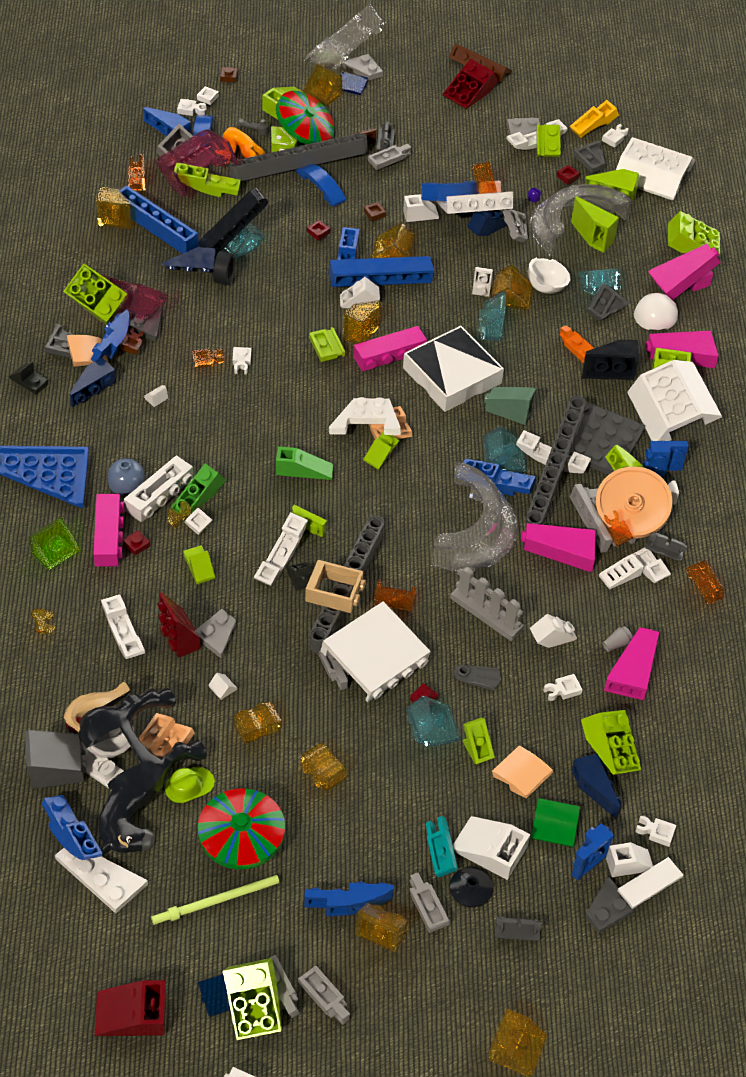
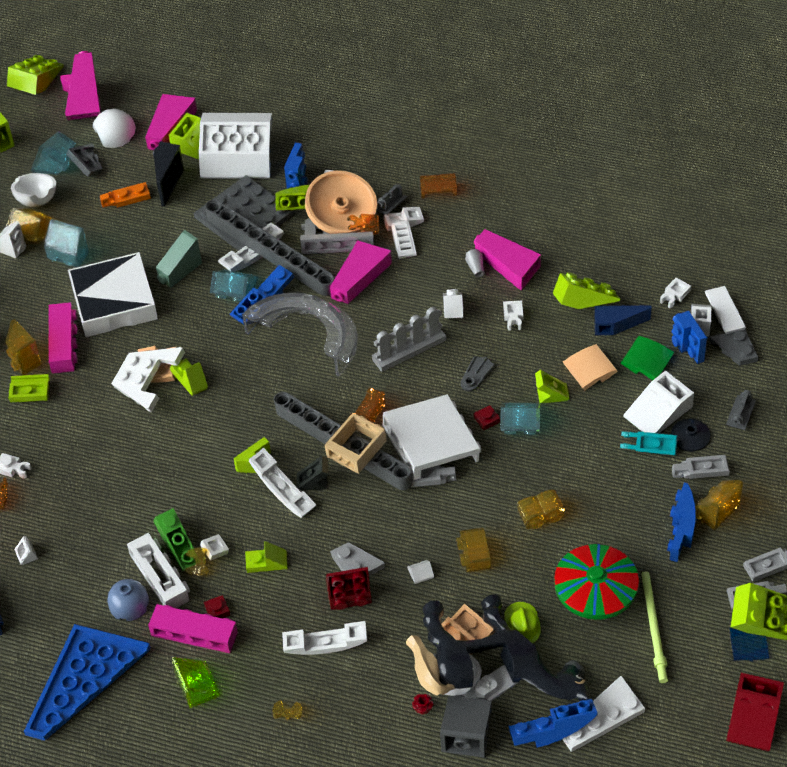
camera: 65 degrees left, 0 degrees up
bright green slope [276,446,333,480] -> none

